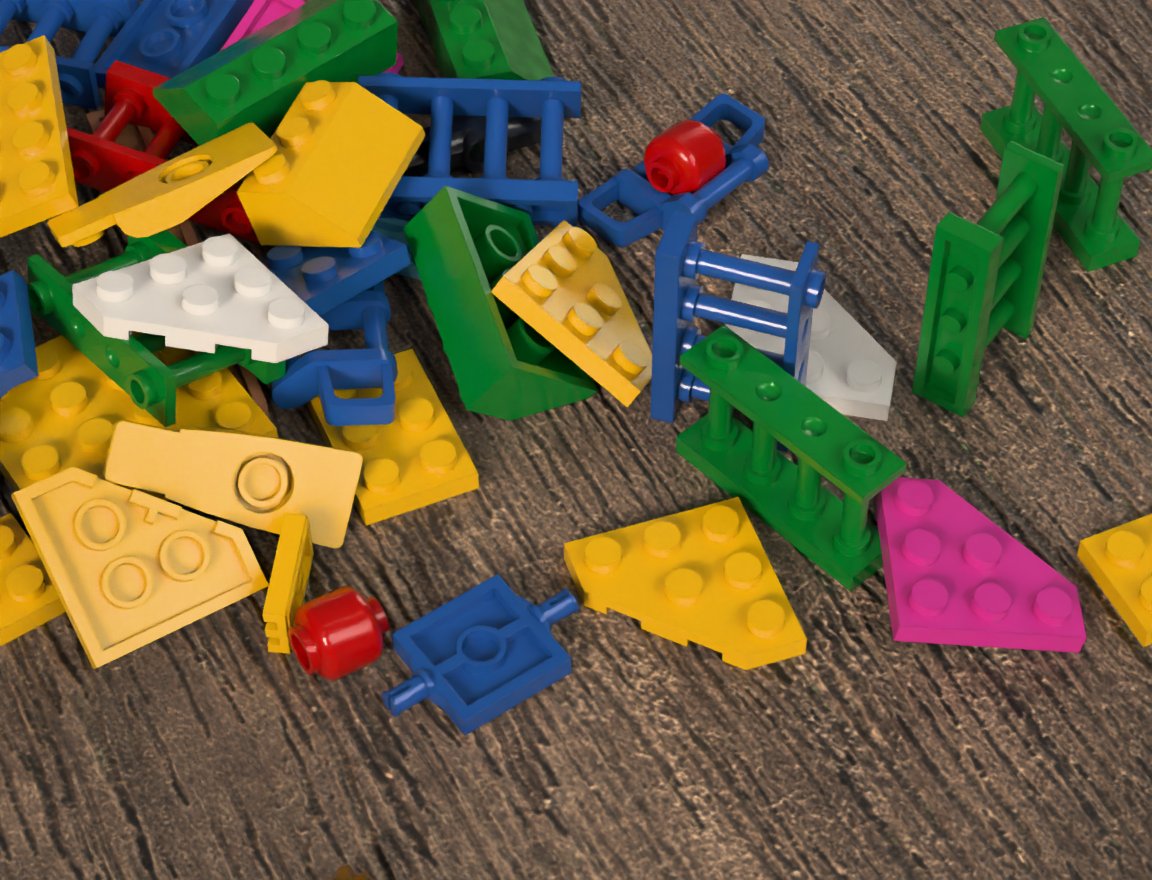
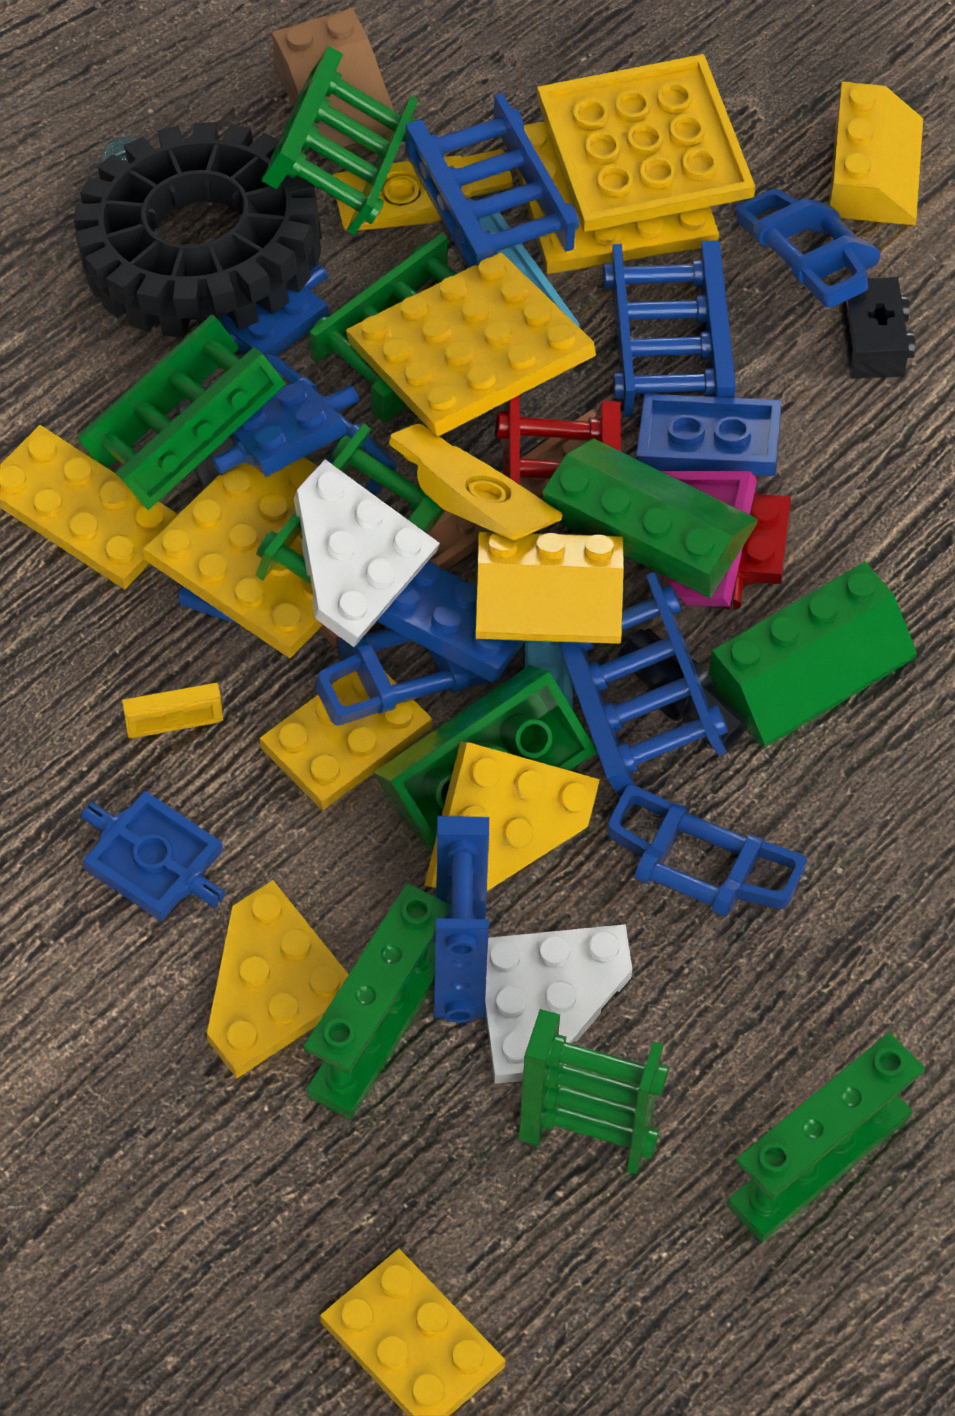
camera: 70 degrees right, 10 degrees up
yellow plate [11,467,269,669] -> none
yellow piece [103,420,363,549] -> none
red head [288,586,389,681] -> none
red head [643,119,726,196] -> none
dark pink plate [874,477,1086,653] -> none

